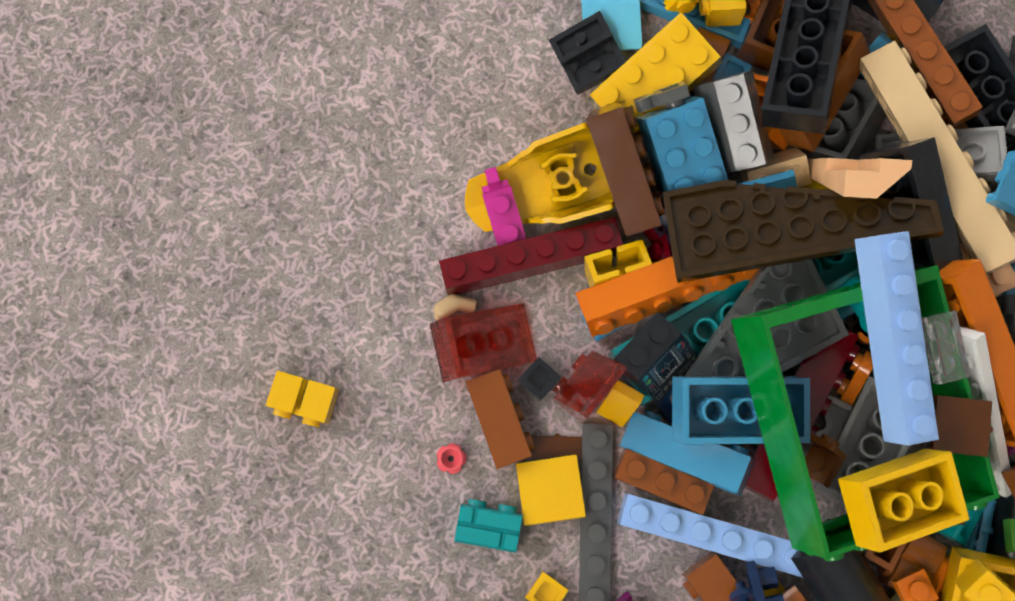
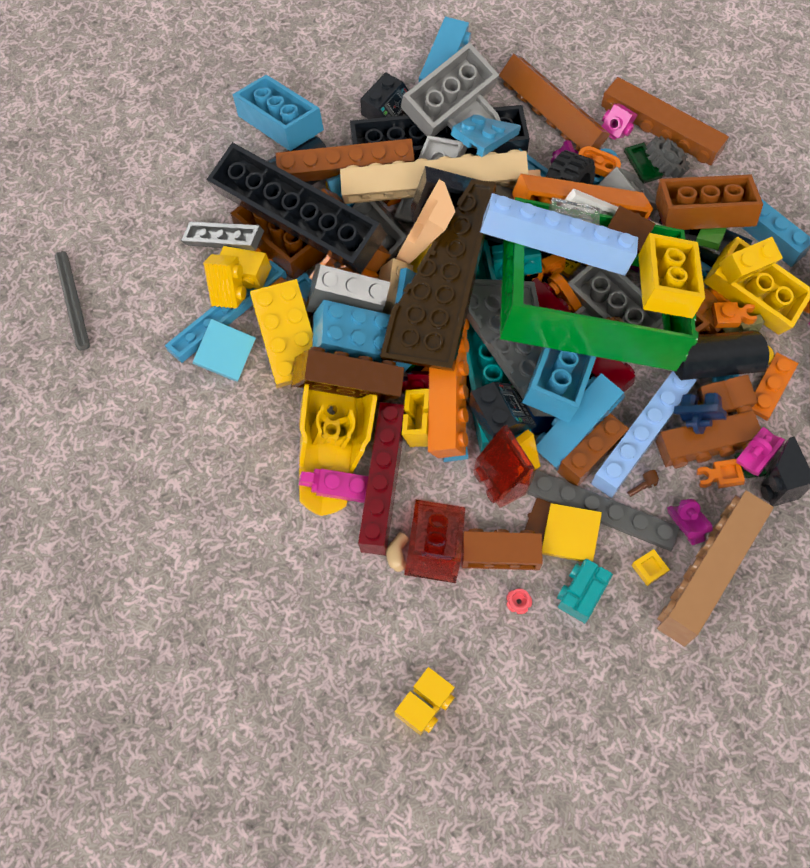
camera: 70 degrees left, 15 degrees down
black brick [518,357,562,401] -> none
black slope [549,11,626,95] -> none
dark grey plate [633,81,690,113] -> none
none -> reddish brown hand [627,470,659,497]

